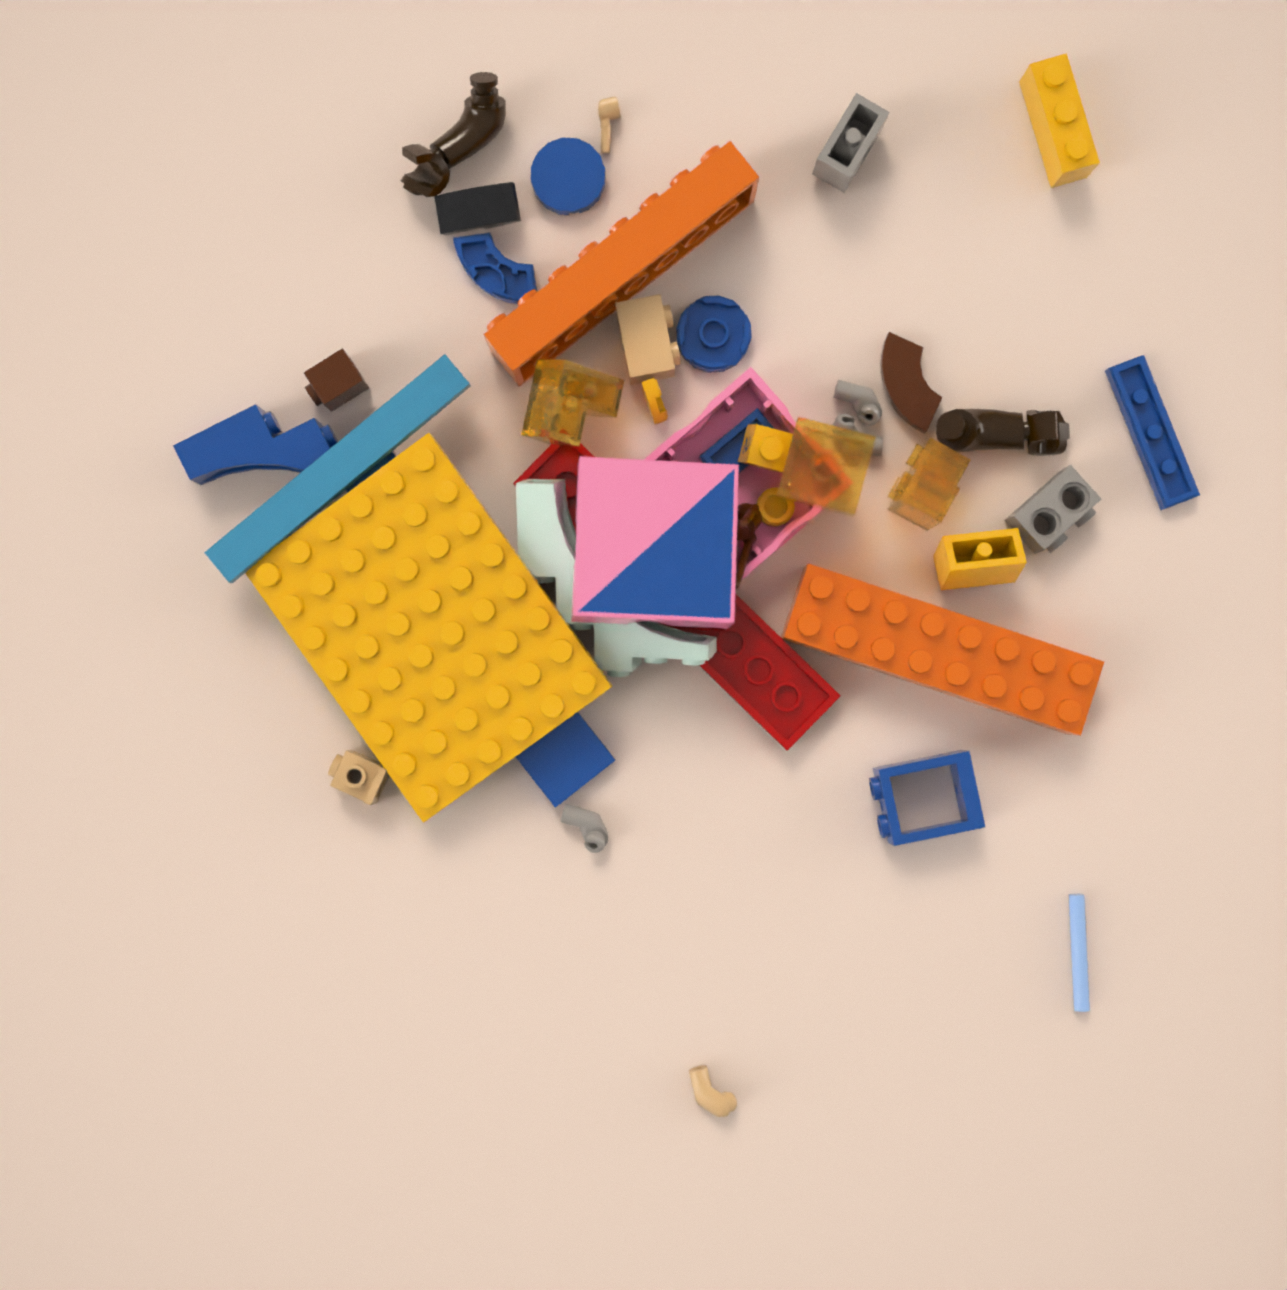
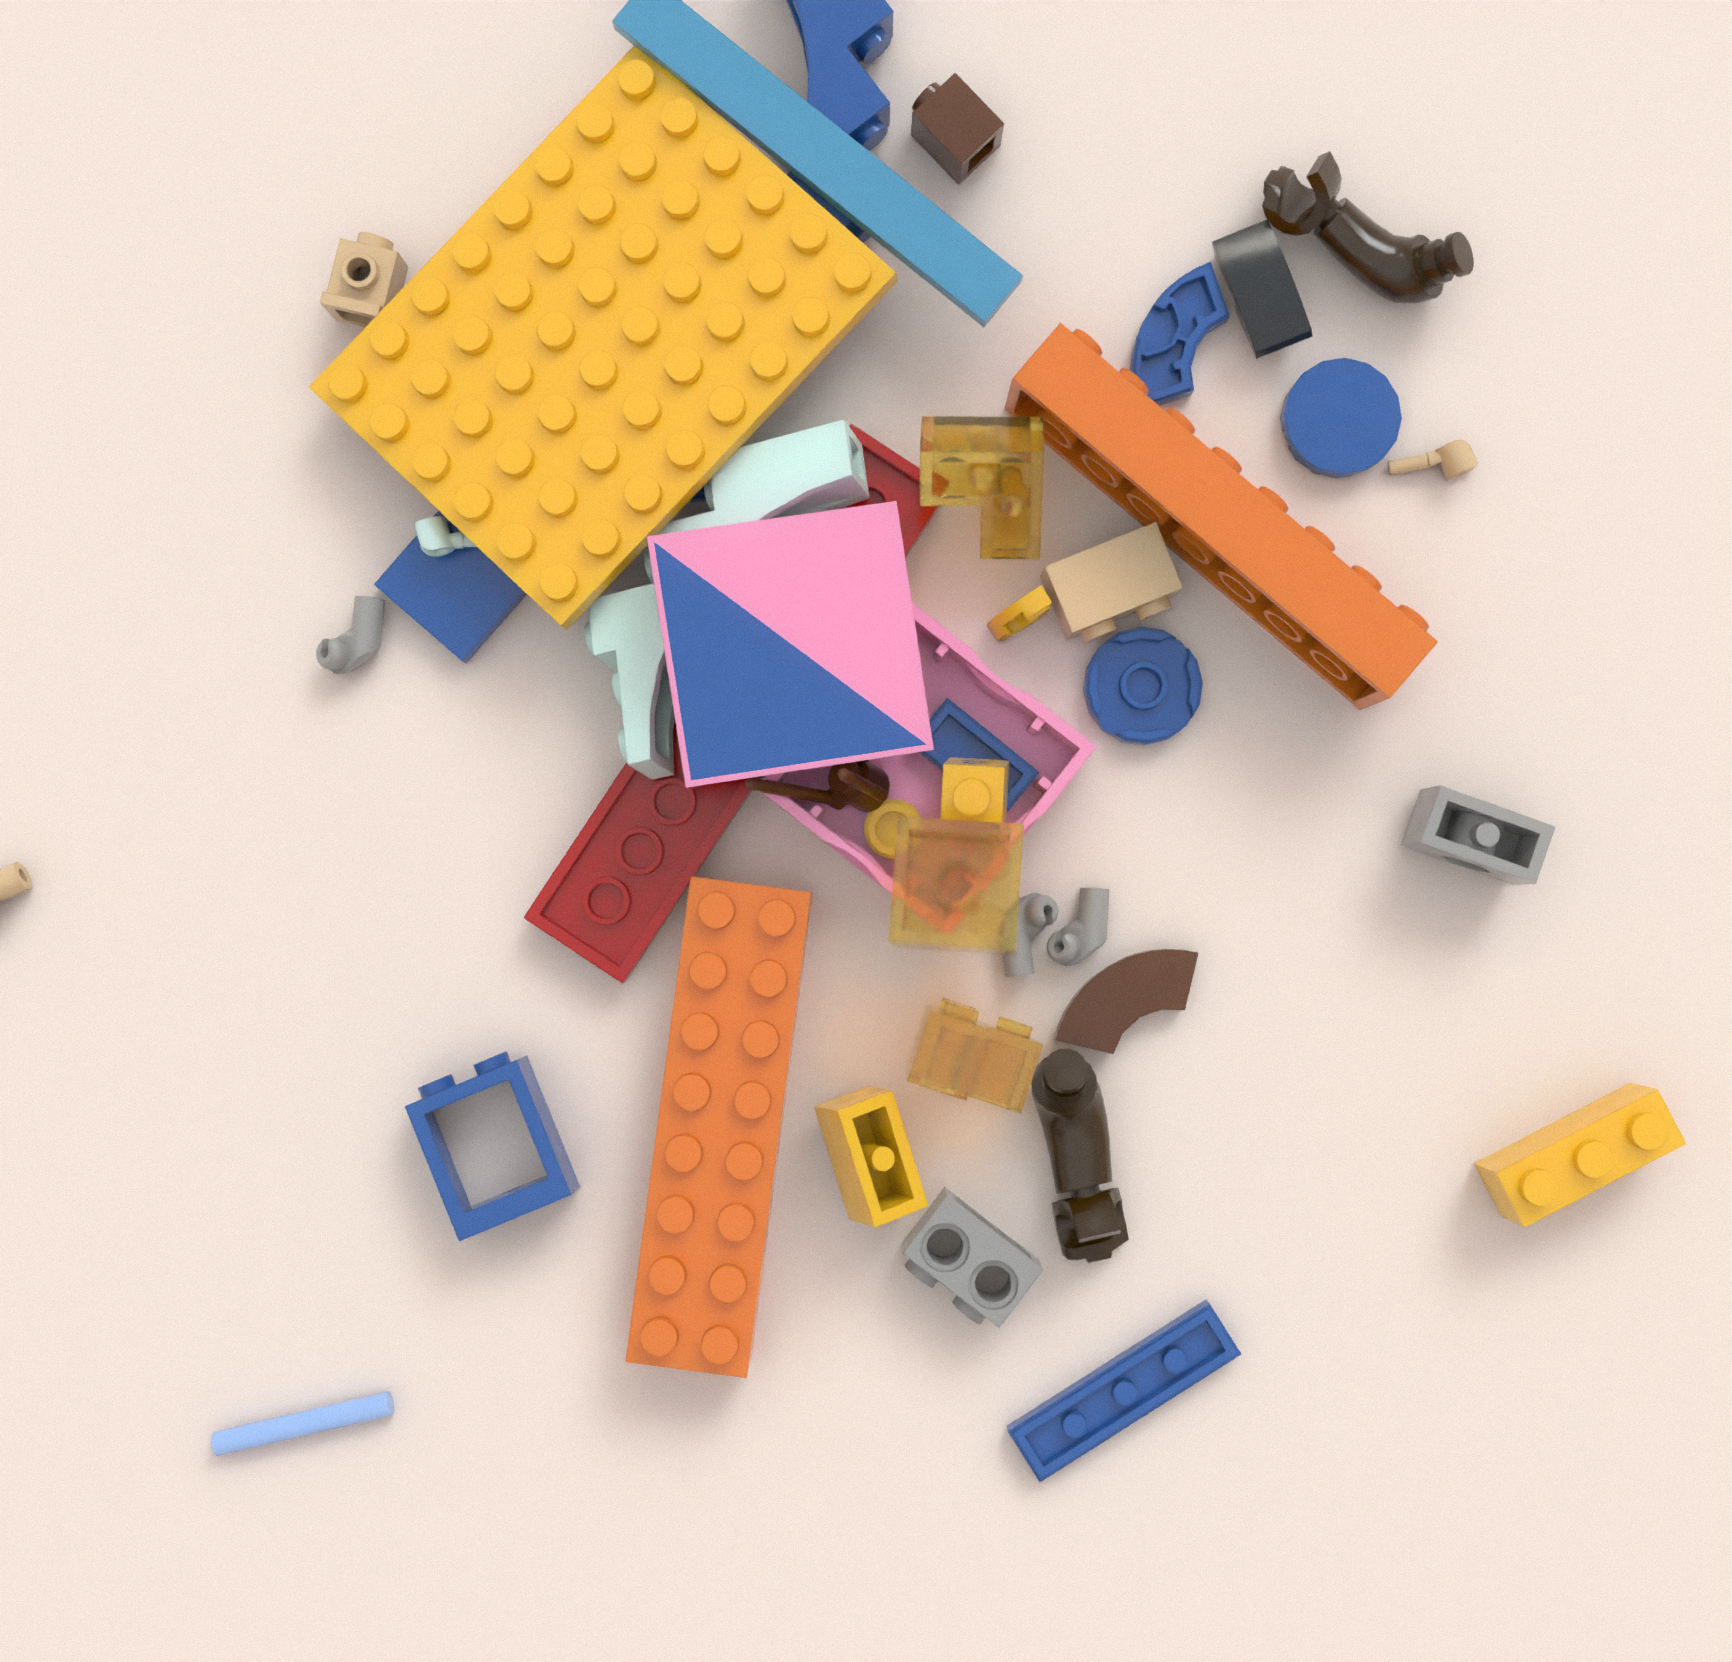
camera: 80 degrees right, 0 degrees up
none -> light aqua hand [415,516,477,557]

